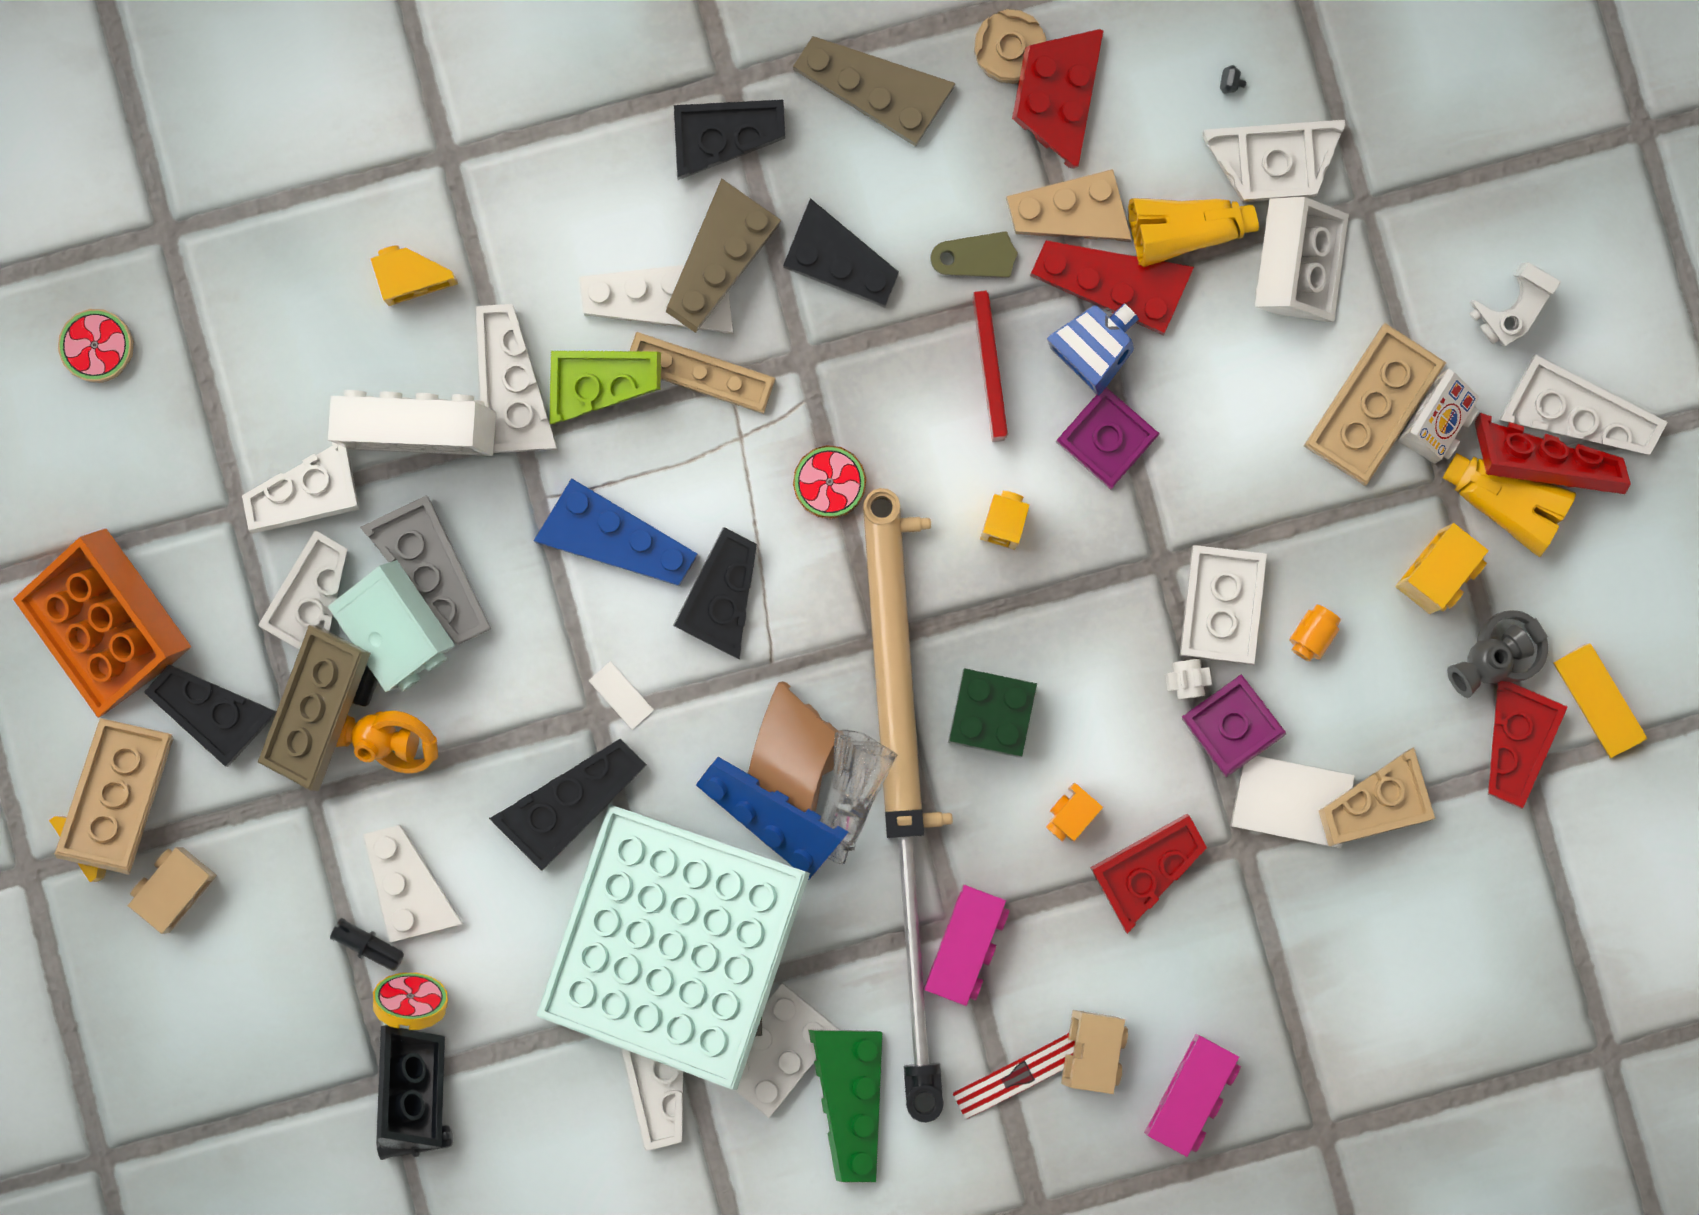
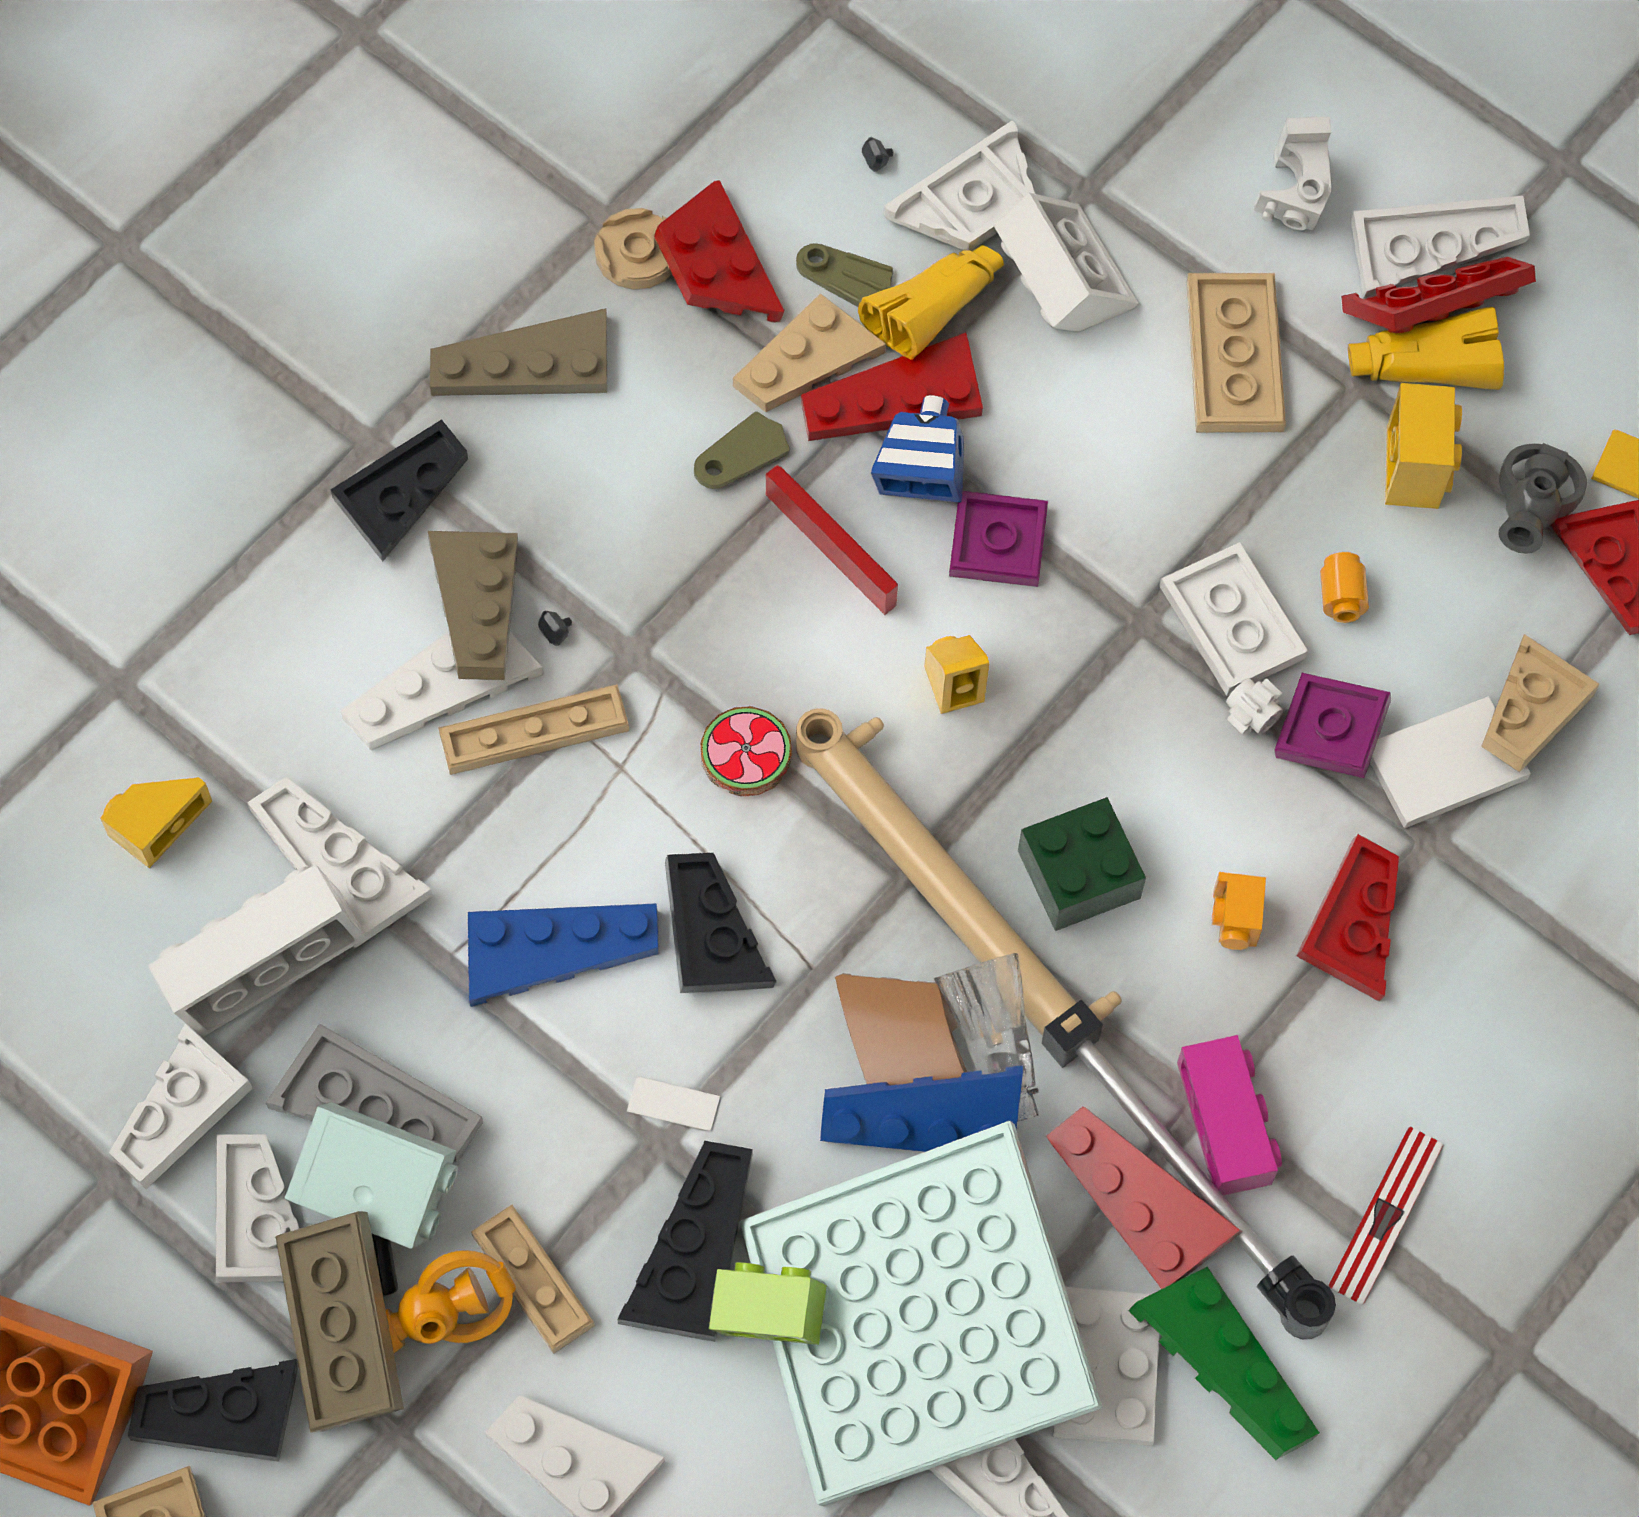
camera: 35 degrees left, 20 degrees down
lime wing [550,351,661,425] -> none
black wing [783,198,899,308] -> none
tan brick [1061,1010,1128,1094] -> none
dark pink brick [1144,1034,1241,1157] -> none
white slope [1398,369,1479,464] -> none
none -> tan tile [471,1205,594,1354]
none -> black rock [538,611,572,646]
none -> lime brick [709,1263,827,1345]
none -> olive piece [796,243,893,307]
none -> wing [1045,1106,1243,1289]

